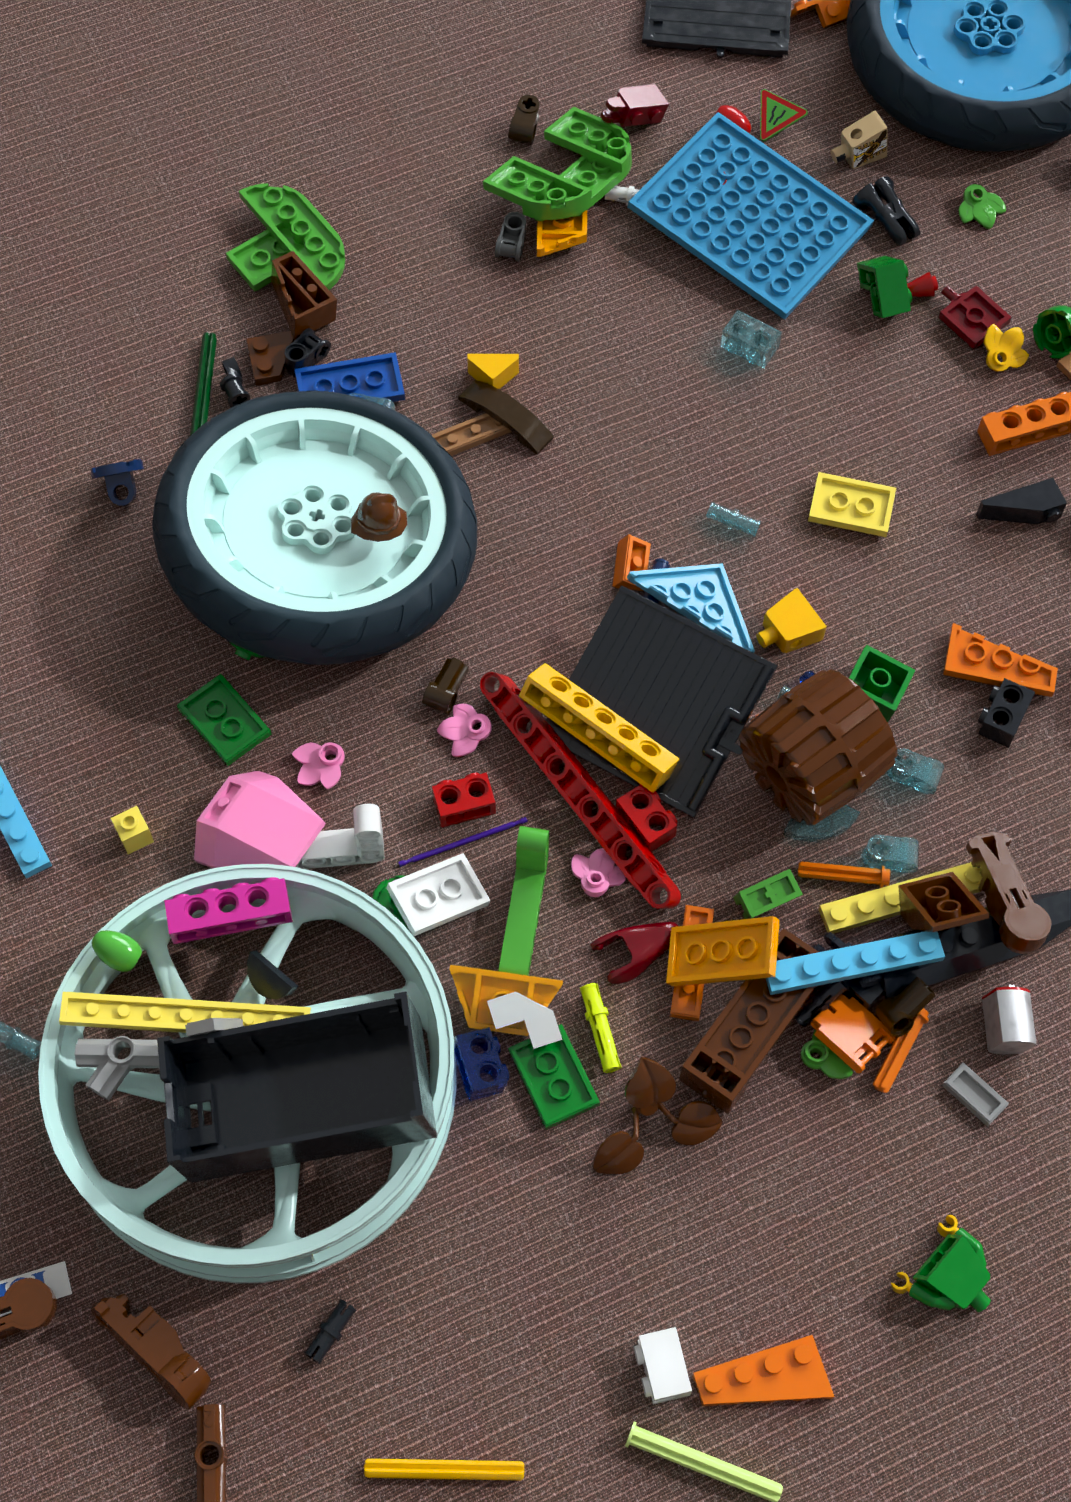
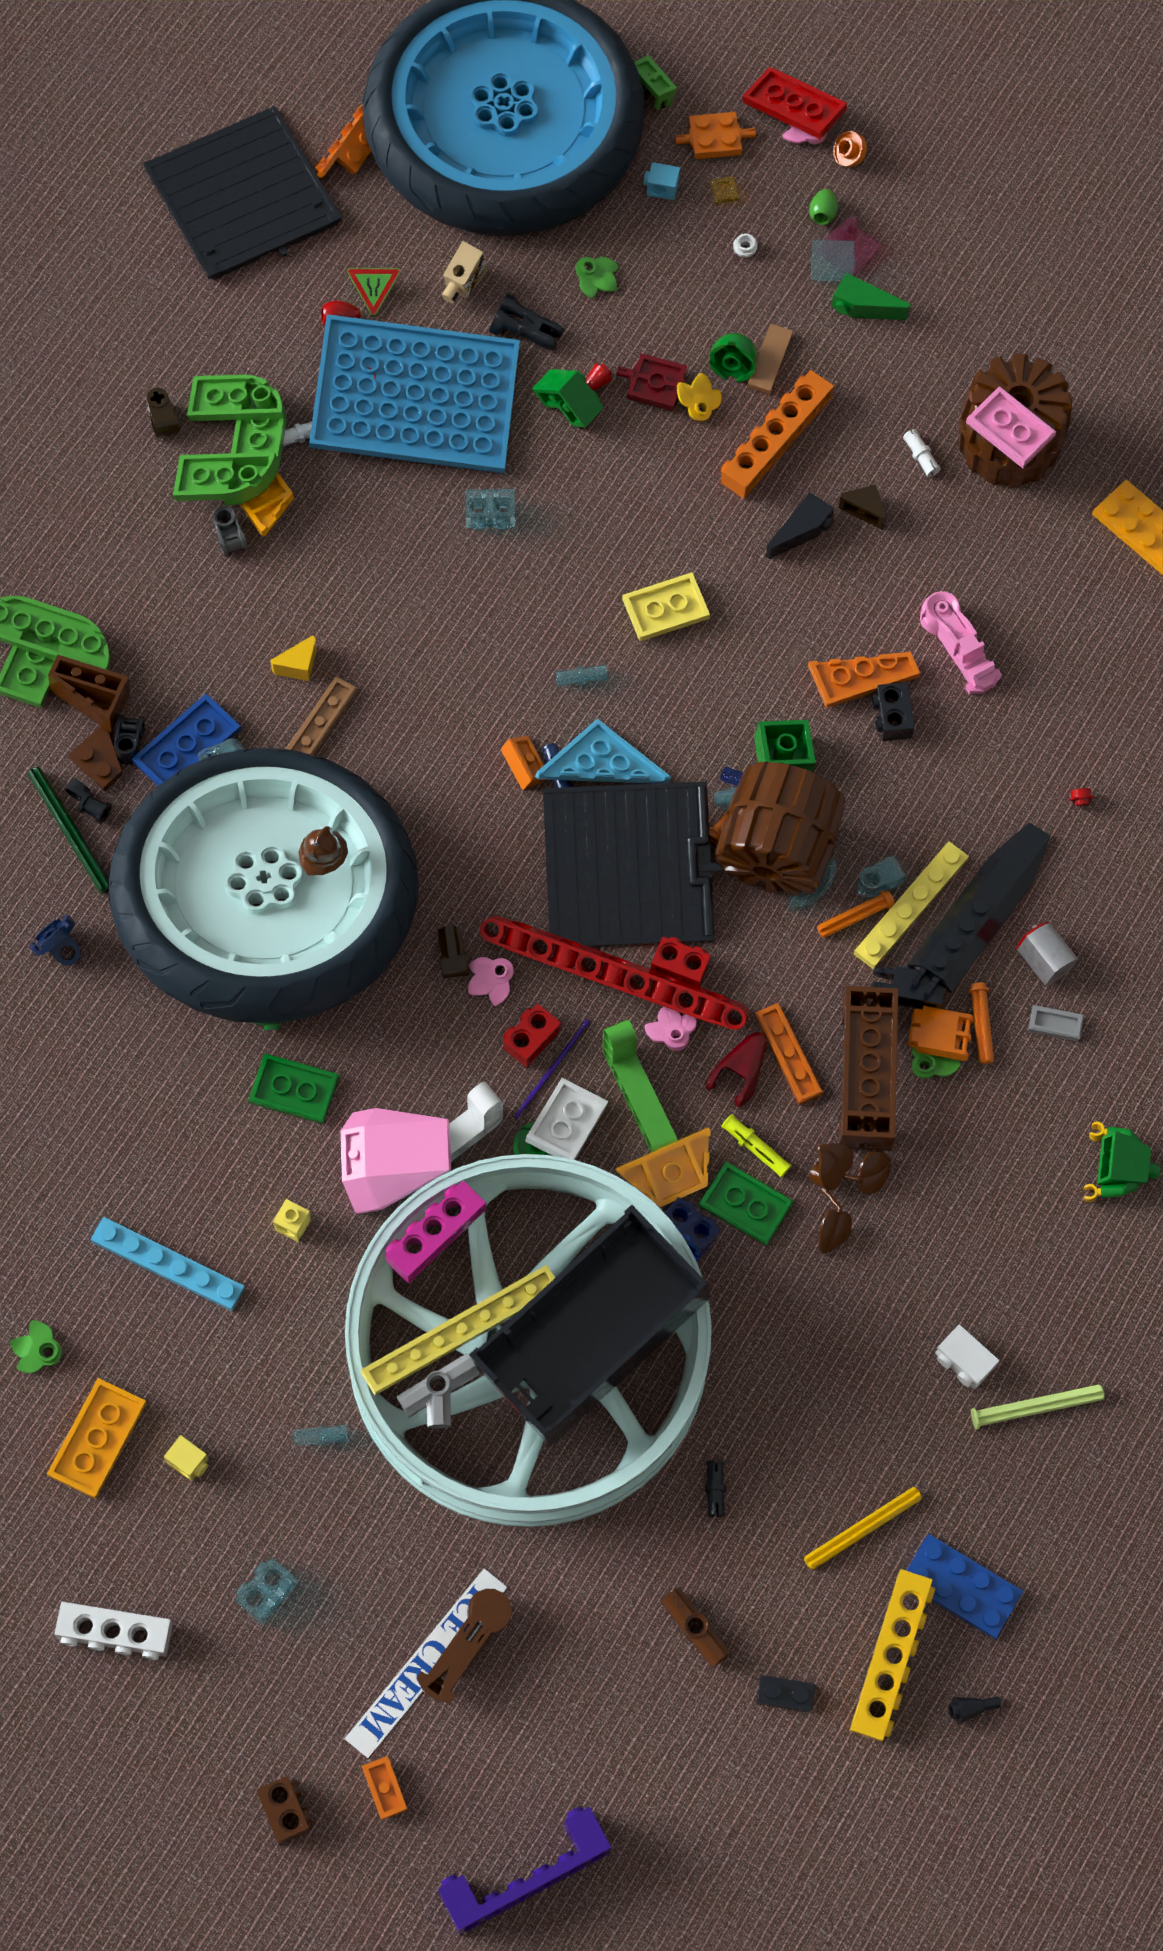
camera: 35 degrees left, 5 degrees up
reddish brown piece [90,1294,212,1410] -> none
bright green animal [92,930,142,972] -> none
light grey tile [185,1018,243,1036] -> none
black tile [247,950,298,1000] -> none
bright pink plate [292,742,345,789] -> none
dark brown slope [458,380,554,455] -> none
white tile [487,992,562,1049] -> none
yellow brick [519,663,679,793] -> none
dark red hinge [600,84,669,127] -> none
light orange plate [666,916,780,987] -> none
orange wing [693,1335,834,1406] -> none
bright green hinge [733,869,803,919] -> none
yellow torso [756,588,827,653] -> none
medium azure plate [766,931,945,995] -> none
black pin [794,981,849,1027] -> none
dark brown piece [876,976,936,1037] -> none
clear light blue piece [887,748,944,794] -> none
reddish brown slope [898,872,989,932] -> none
piece [966,831,1052,954] -> none

